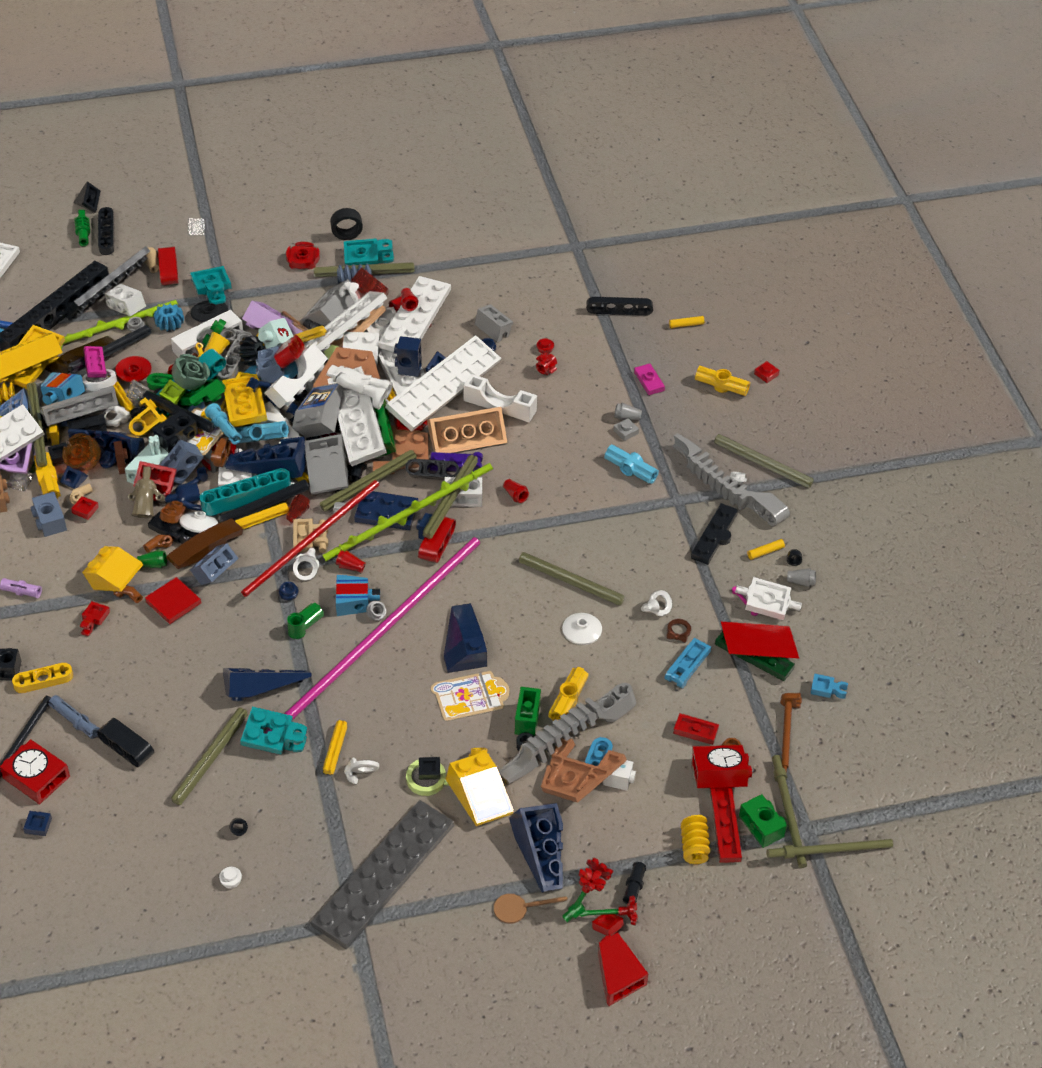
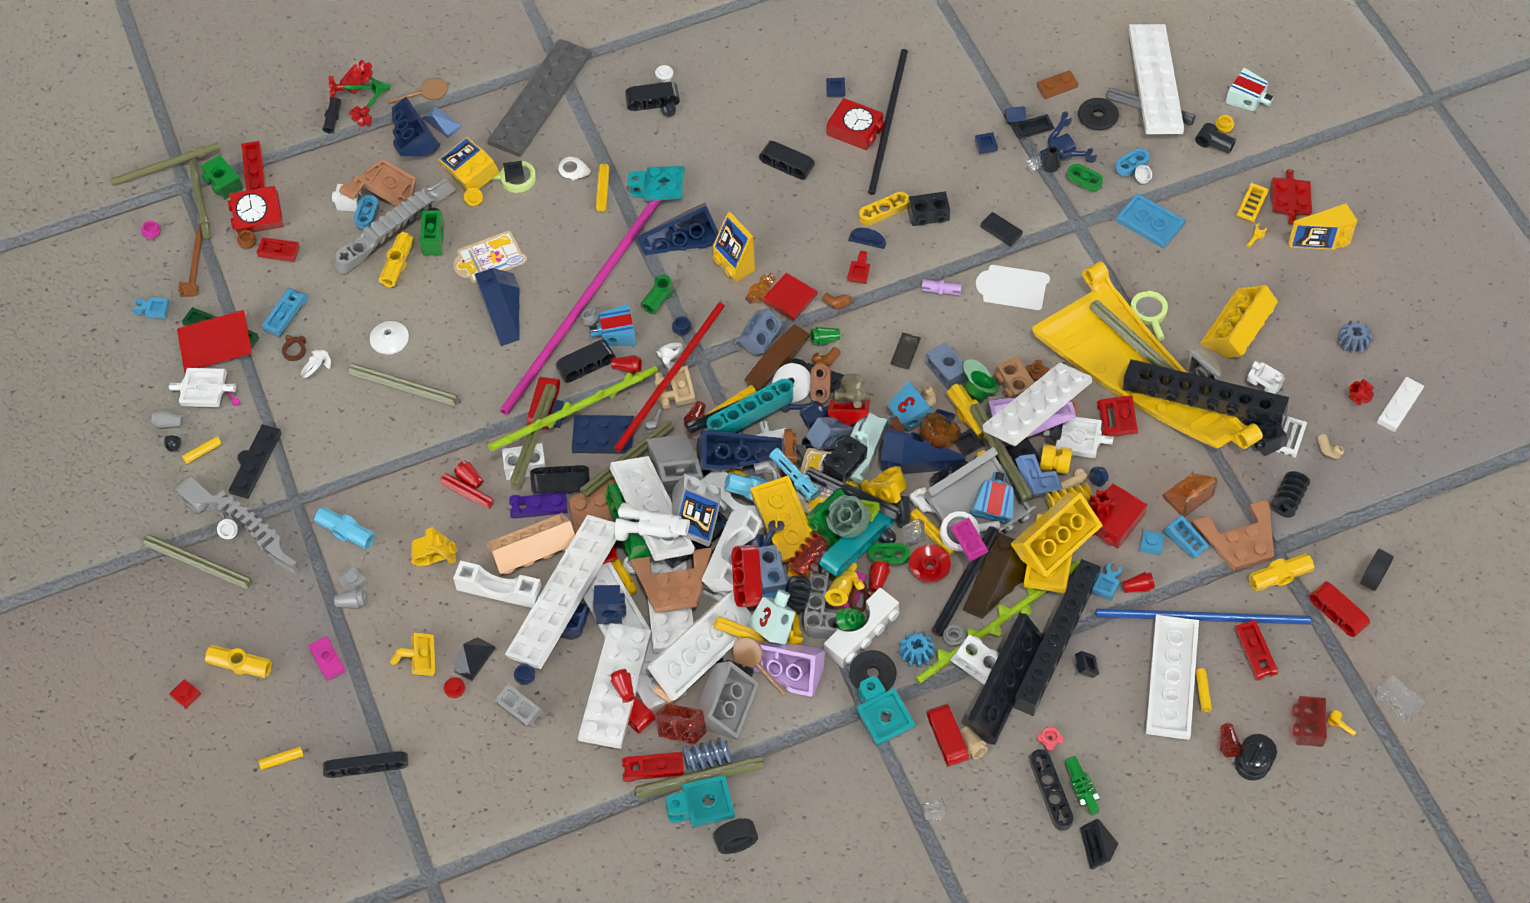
camera: 175 degrees right, 10 degrees up
sand blue pin [48,695,100,739] -> none
red plate [71,496,99,520] -> none
yellow slope [82,546,143,592] -> none
olive axle [171,707,248,805] -> none
red plate [286,242,320,269] -> none
white piece [339,282,361,303] -> none
red gear [536,352,557,375] -> none
red slope [598,932,648,1006] -> none
yellow piece [680,815,710,864] -> none
none -> dark pink plate [141,220,161,239]
none -> yellow plate [390,633,435,676]
none -> yellow pin [411,527,457,566]
none -> medium blue slope [422,106,461,138]
none -> axle [440,473,494,509]
none -> black slope [454,637,496,681]
none -> black beam [556,340,616,382]
none -> red plate [622,752,684,782]
none -> black beam [625,82,680,111]
none -> slope [713,212,755,282]
none -> clear orange plate [745,273,776,304]
none -> clear red piece [786,531,829,579]
none -> dark blue tile [848,227,886,249]
none -> dark azure torso [887,381,937,431]
none -> clear smoke tile [890,332,921,370]
none -> green piece [963,359,999,403]
none -> coral plate [1037,726,1064,751]
none -> black plate [1075,651,1099,678]

